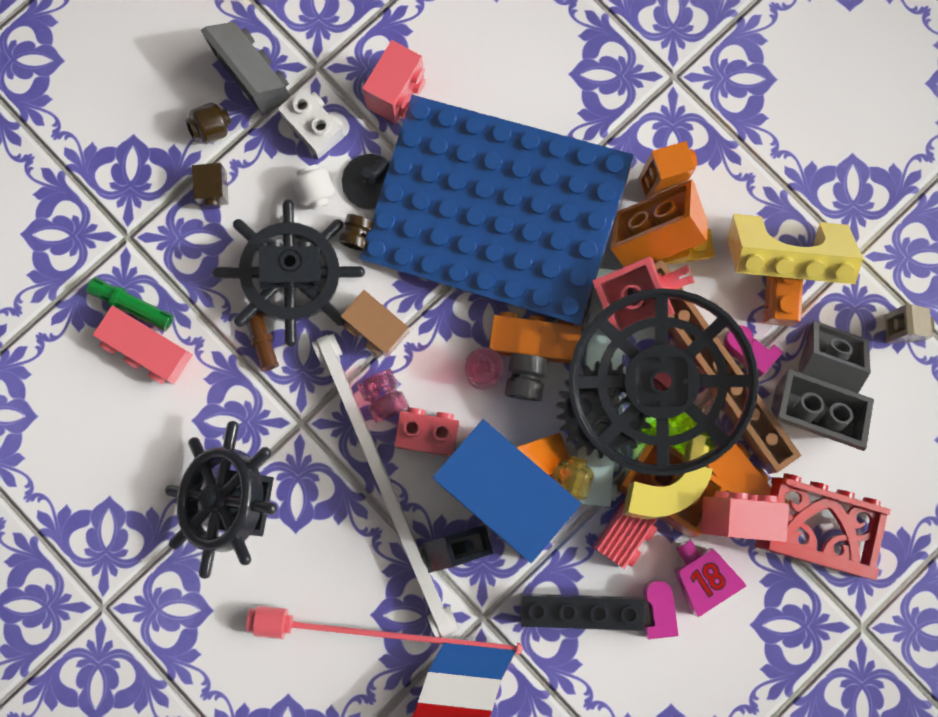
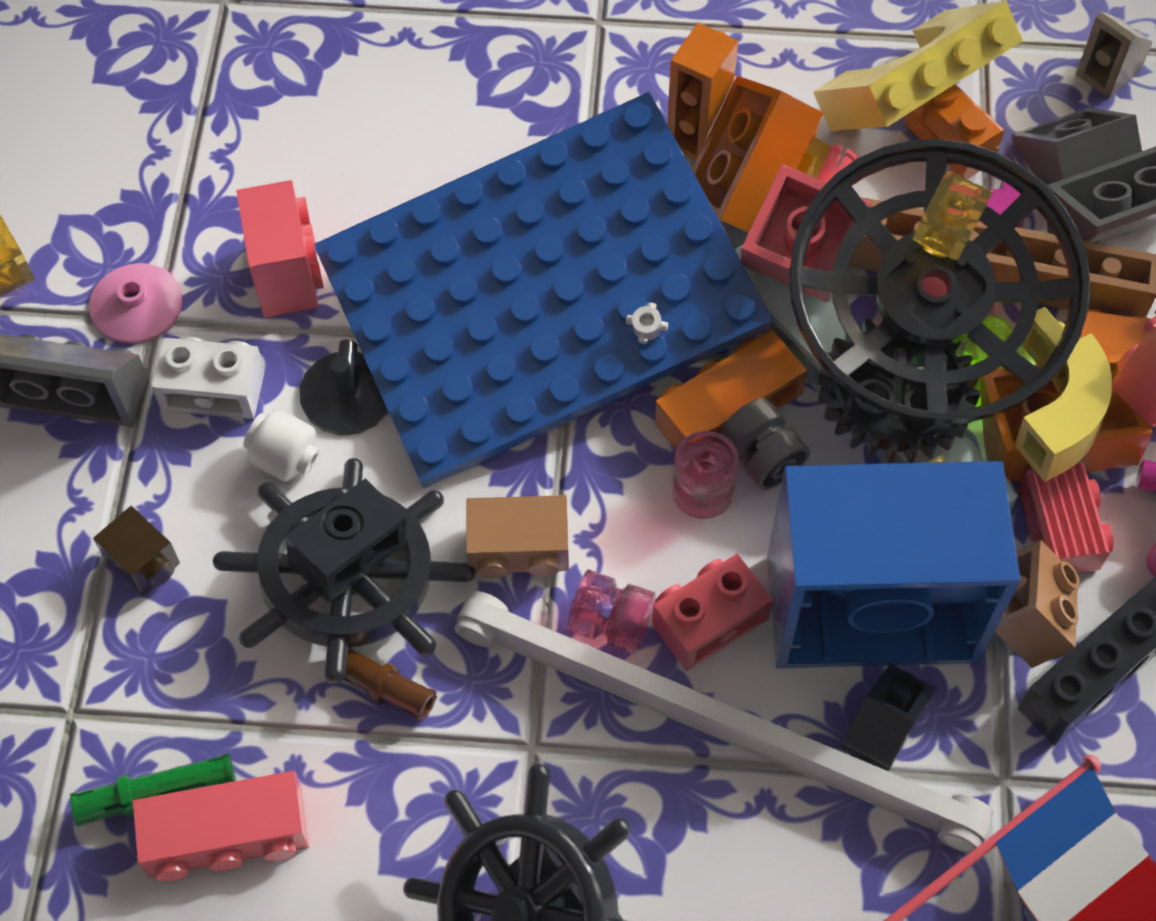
camera: 40 degrees left, 20 degrees down
dark brown head [186,102,231,145] -> none
dark brown wheel [338,214,374,251] -> none
none -> bright pink dish [89,263,182,344]
none -> white piece [626,302,668,344]
none -> clear yellow brick [913,170,993,261]
none -> medium nougat brick [995,539,1080,668]

